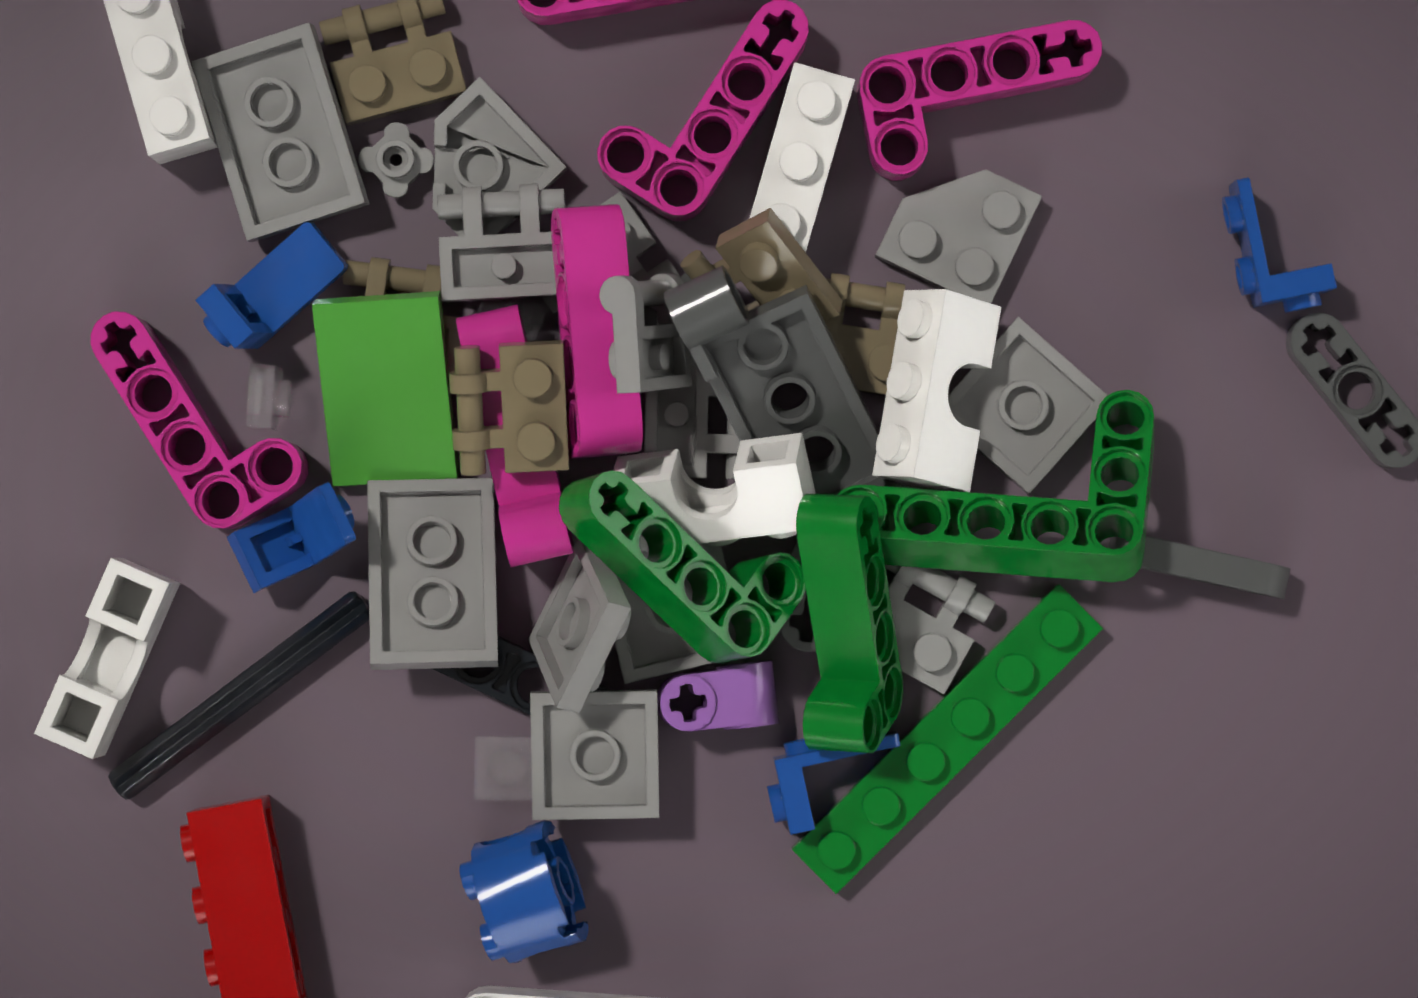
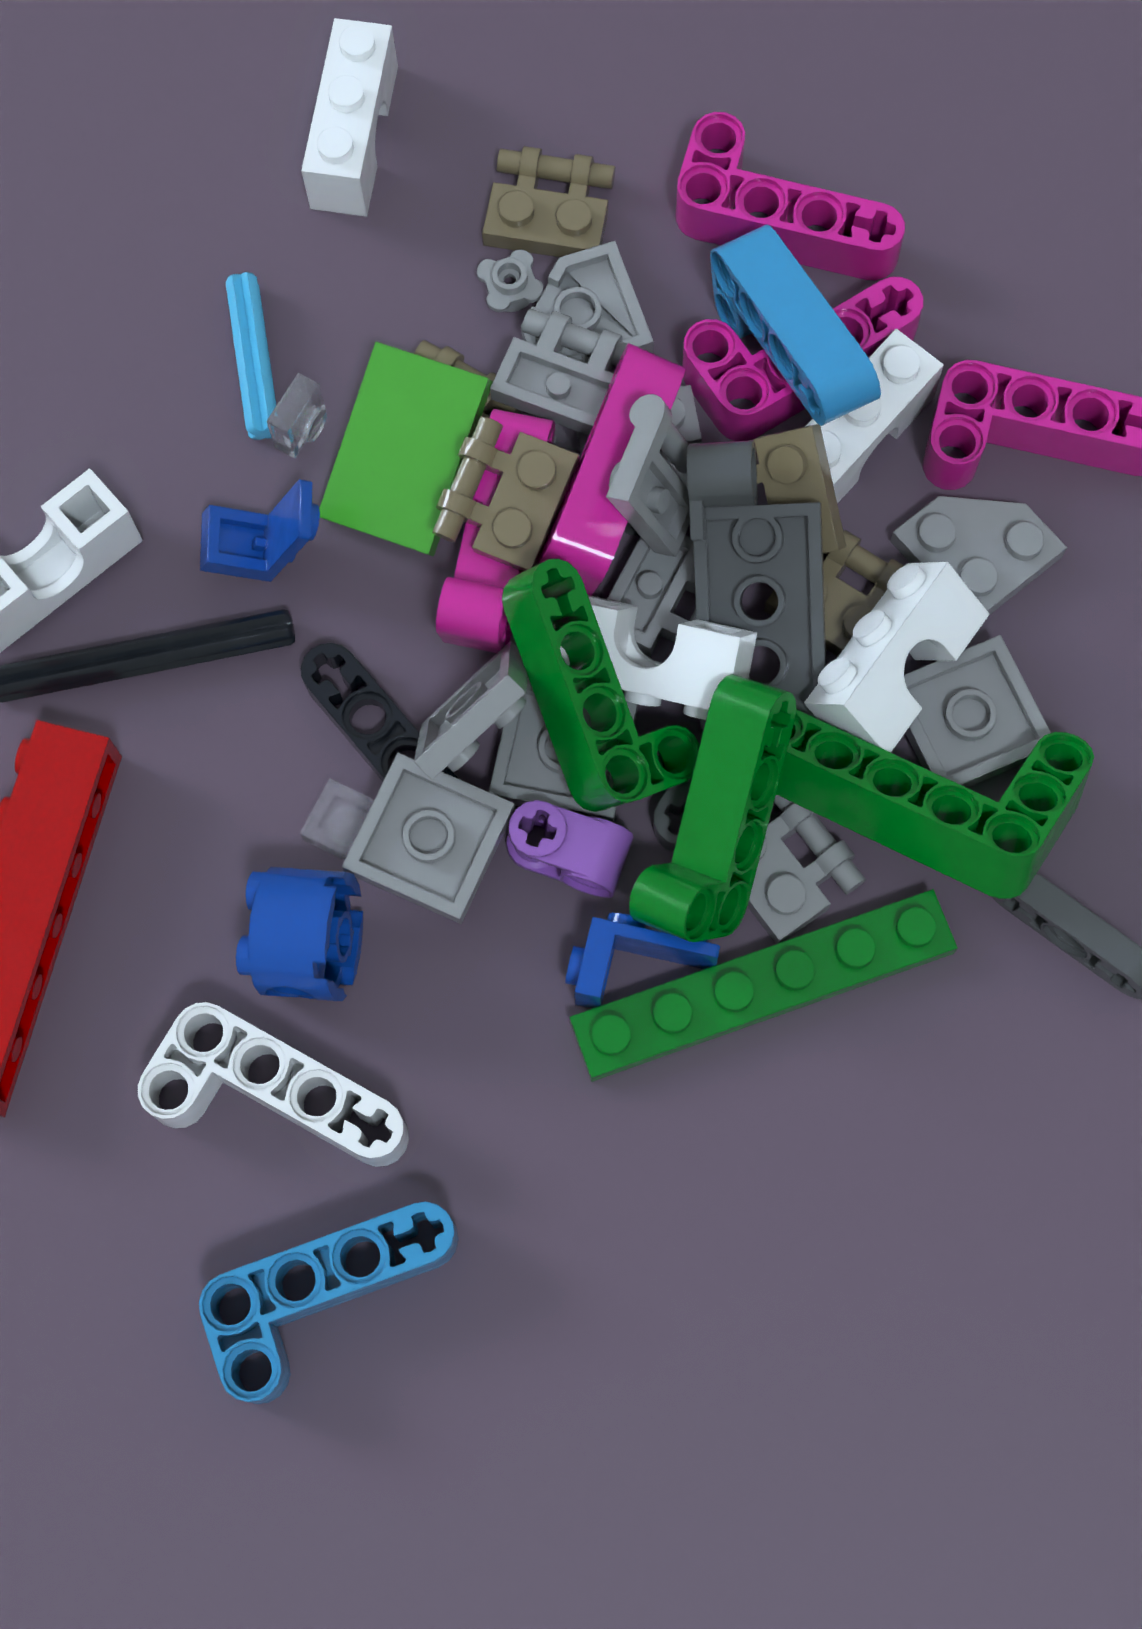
camera: 25 degrees right, 15 degrees down
dark pink beam [90,311,309,529] -> none
light grey plate [191,22,370,242] -> none
blue bracket [195,222,348,349] -> none
light grey plate [367,478,498,670] -> none
none -> medium azure axle [225,272,280,440]
none -> dark azure beam [710,224,881,426]

